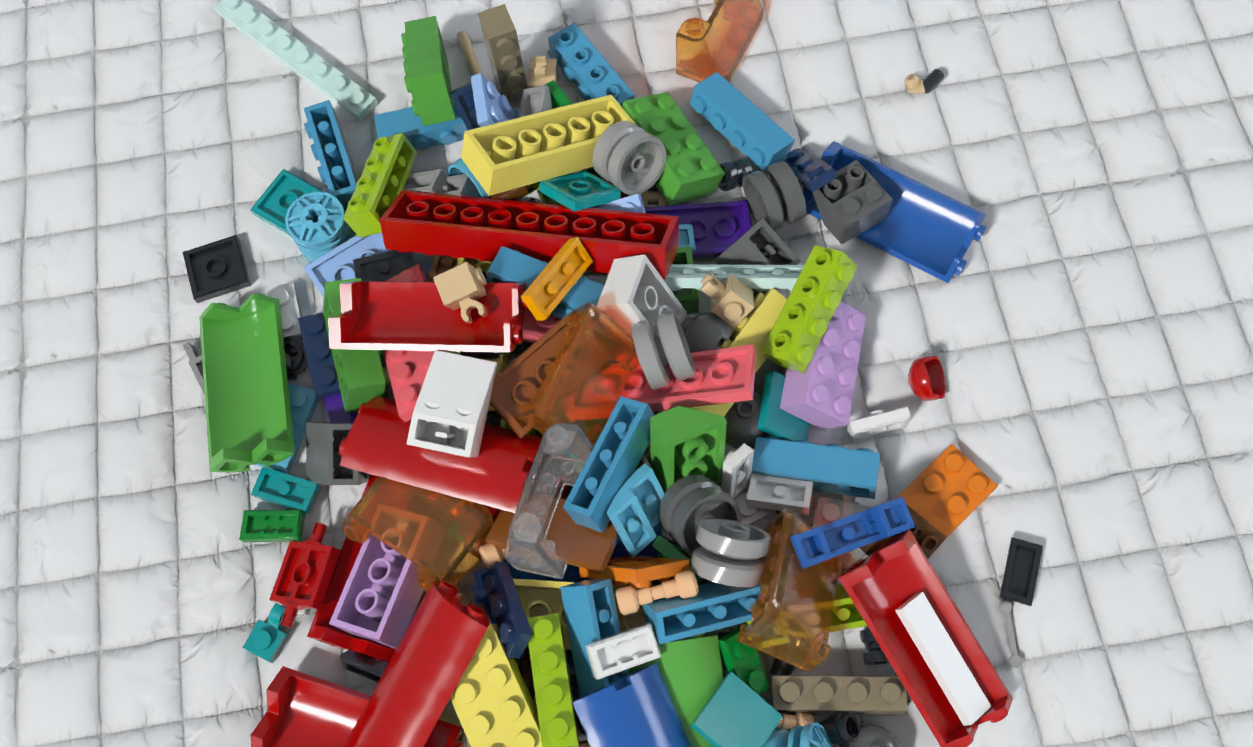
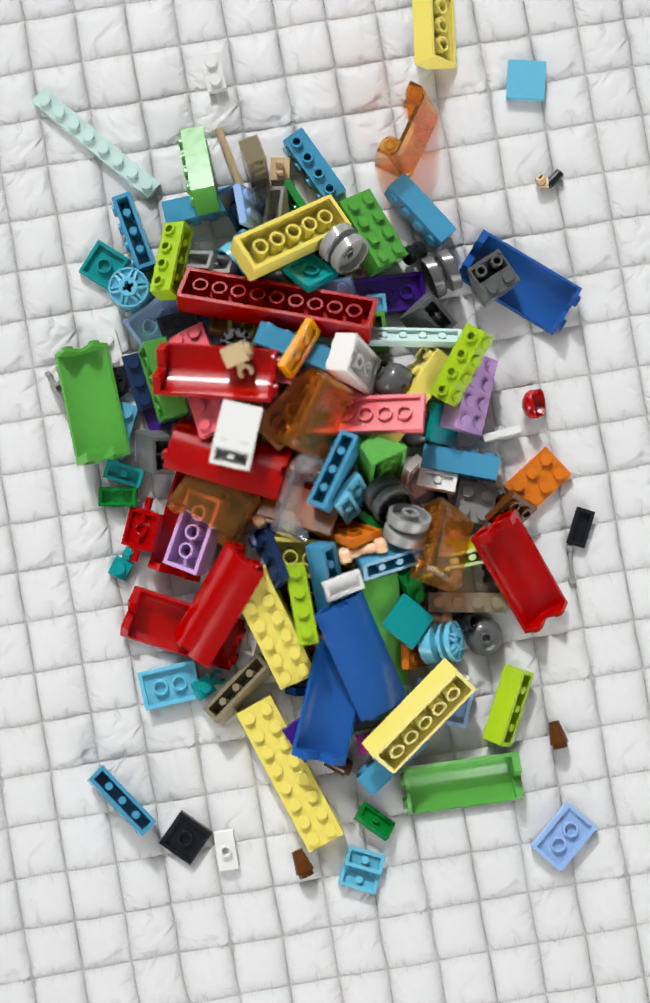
camera: 10 degrees left, 20 degrees up
black tile [182,235,251,303] -> none
black tile [339,650,387,683] -> none
light grey wheel [631,311,696,390] -> none
tan brick [701,273,754,328] -> none
dark blue plate [782,147,837,192] -> none
blue slope [790,496,915,569] -> none
white tile [895,592,991,726] -> none

